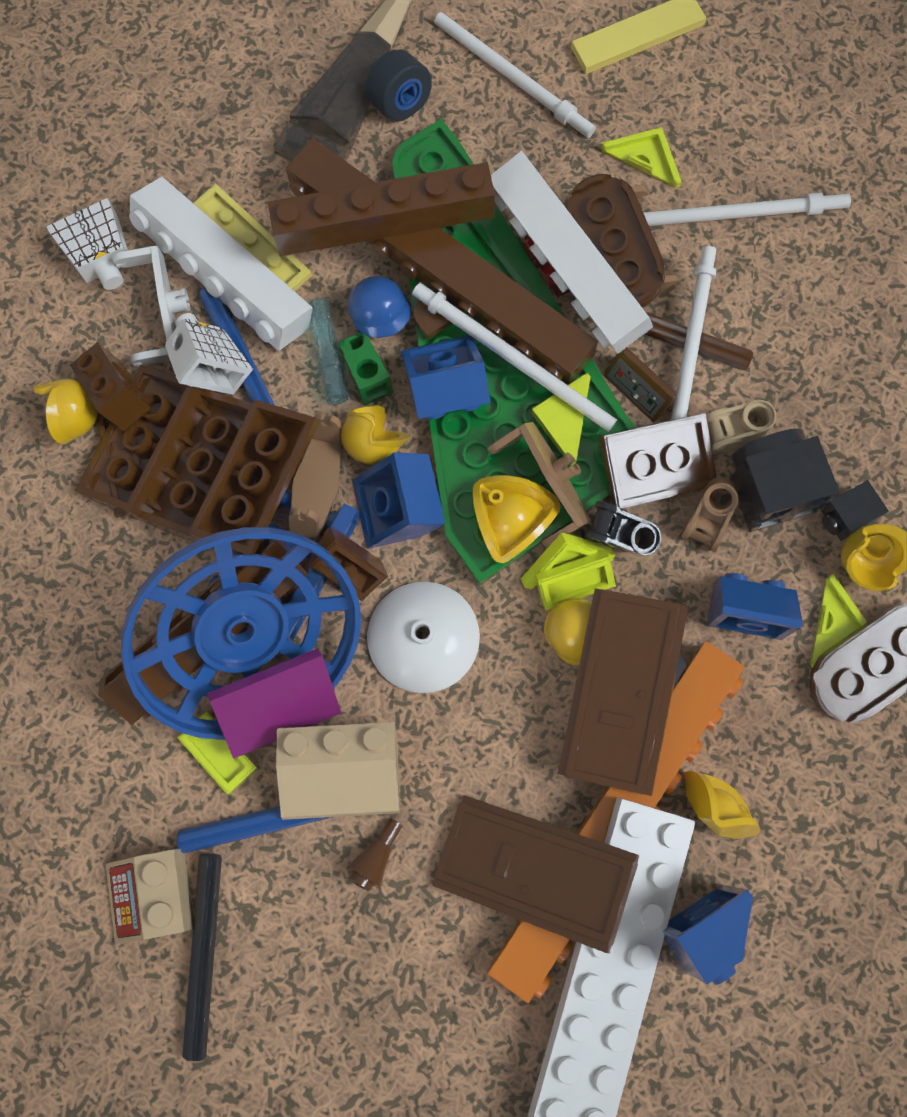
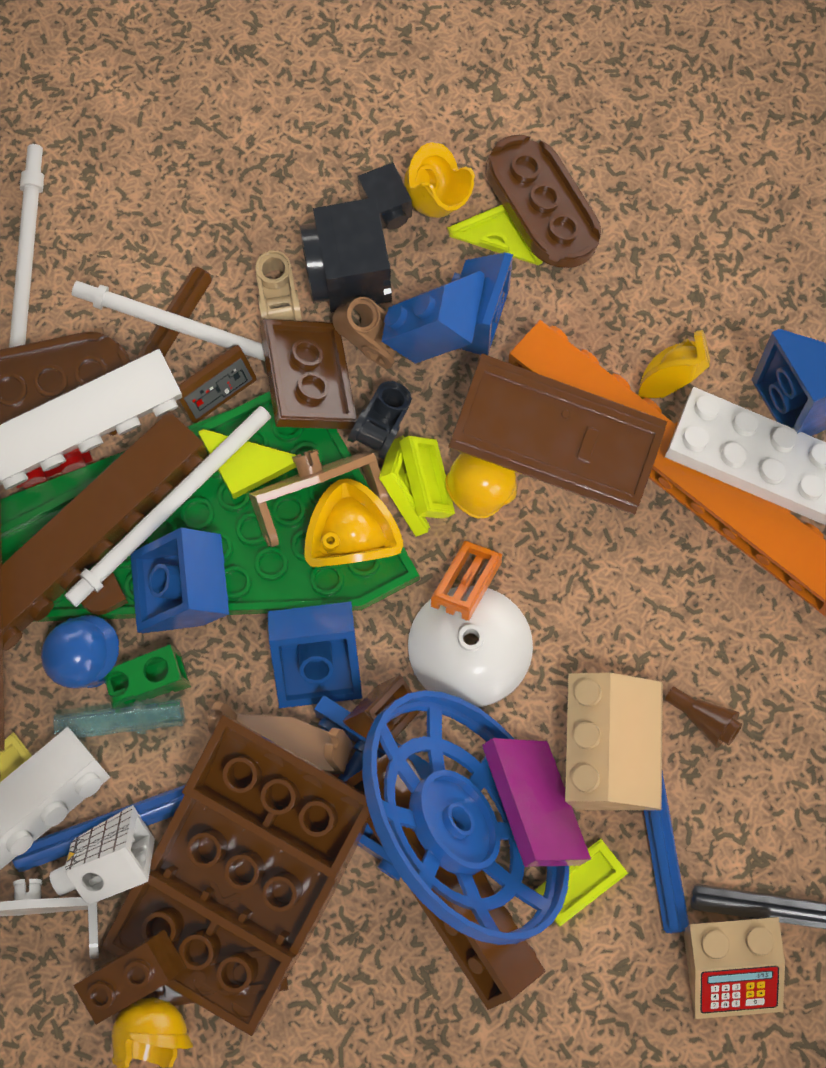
camera: 85 degrees left, 5 degrees down
yellow helmet [340,405,411,465] -> none
reddish brown piece [433,795,640,954] -> none
none -> blue slope [381,271,485,364]
none -> orange tile [431,541,502,621]

